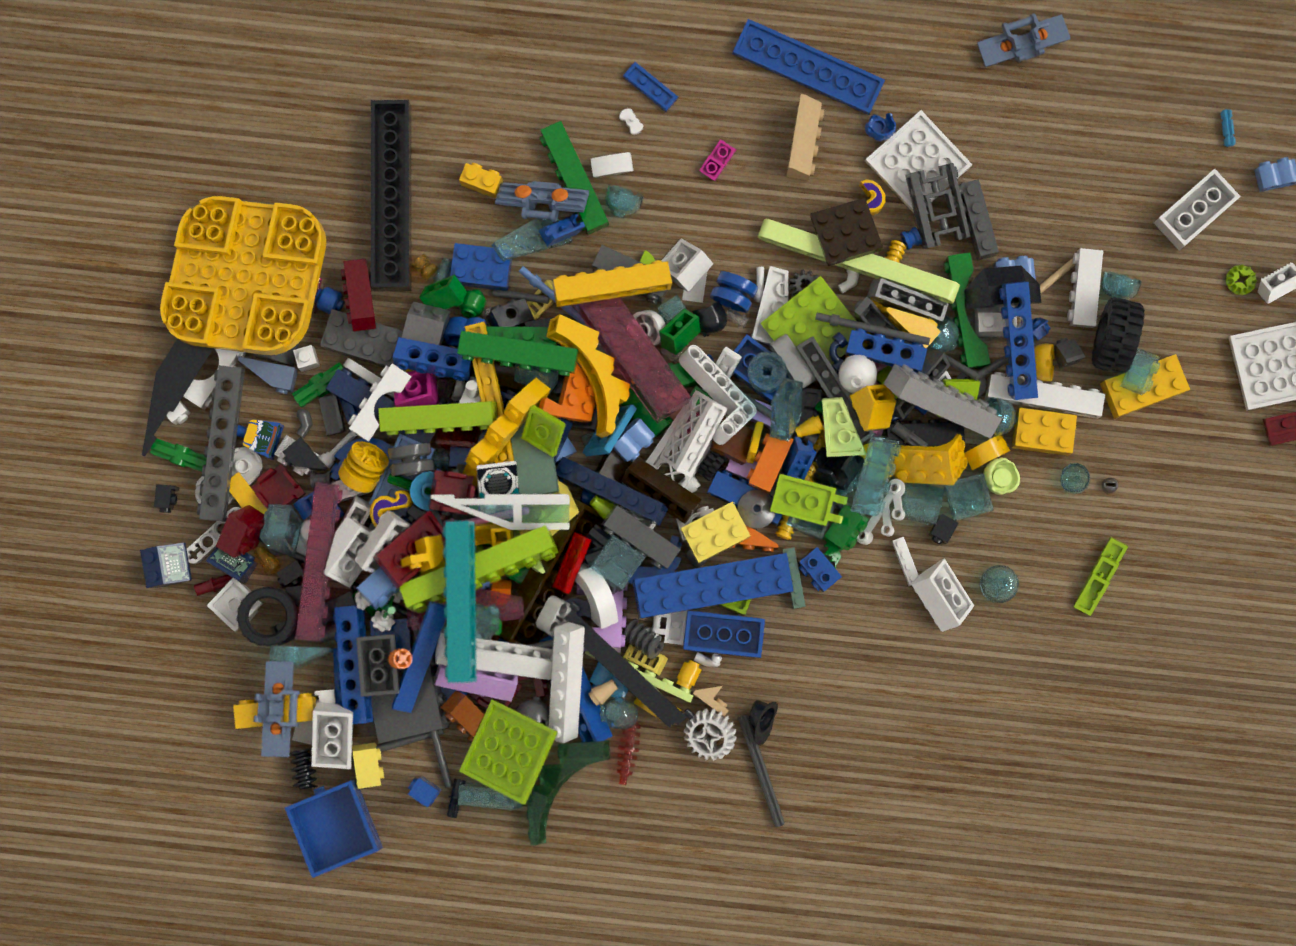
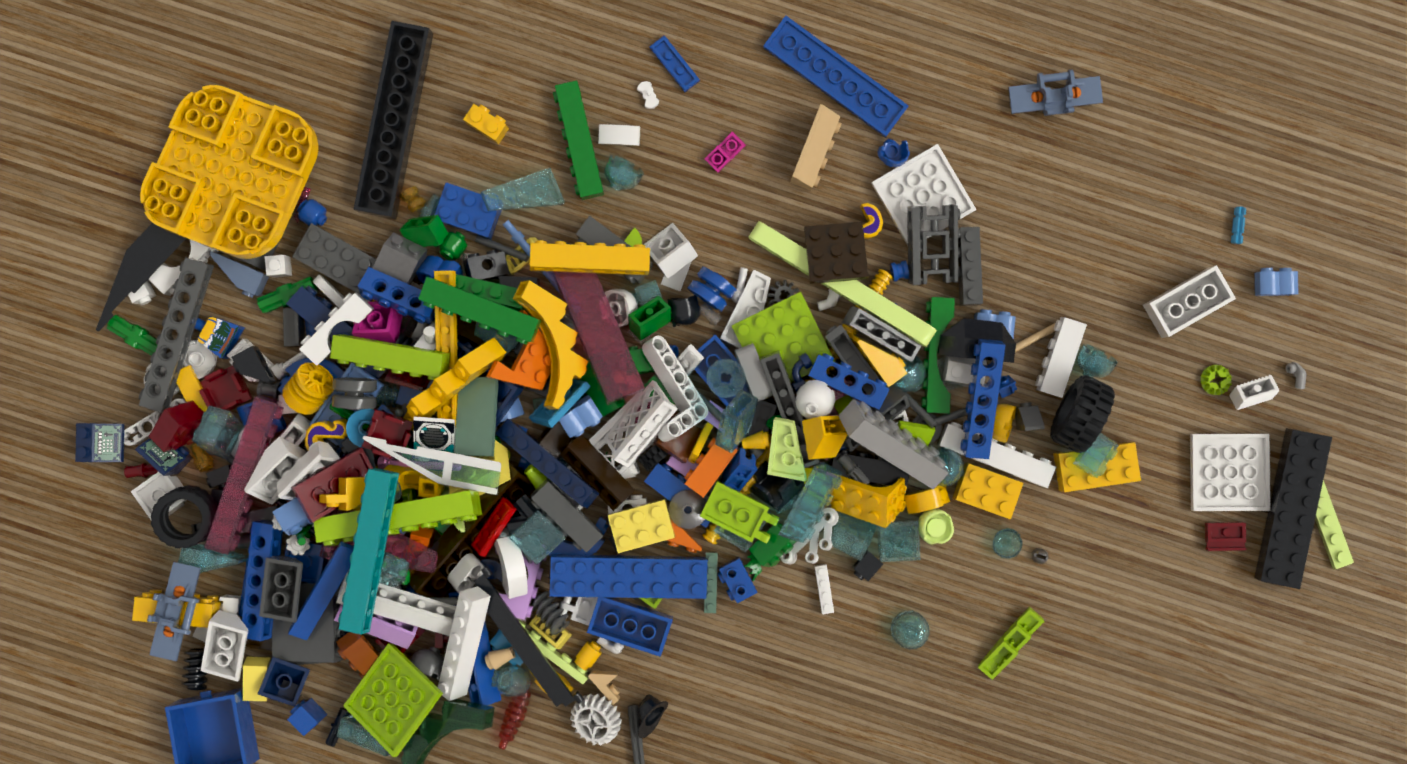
camera: 10 degrees right, 5 degrees up
black brick [154,484,179,513] -> none
dark grey arm [296,409,313,438] -> none
dark red brick [341,258,376,332] -> none
orange wheel [388,649,412,669] -> none
dark grey bar [430,730,453,788] -> none
sand blue piece [495,181,590,222] -> none
lime tile [521,405,566,457] -> none
blue hinge [538,214,585,247] -> none
dark grey bar [815,312,930,345] -> none
white slope [911,558,974,632] -> none
none -> dark blue slope [257,657,310,707]

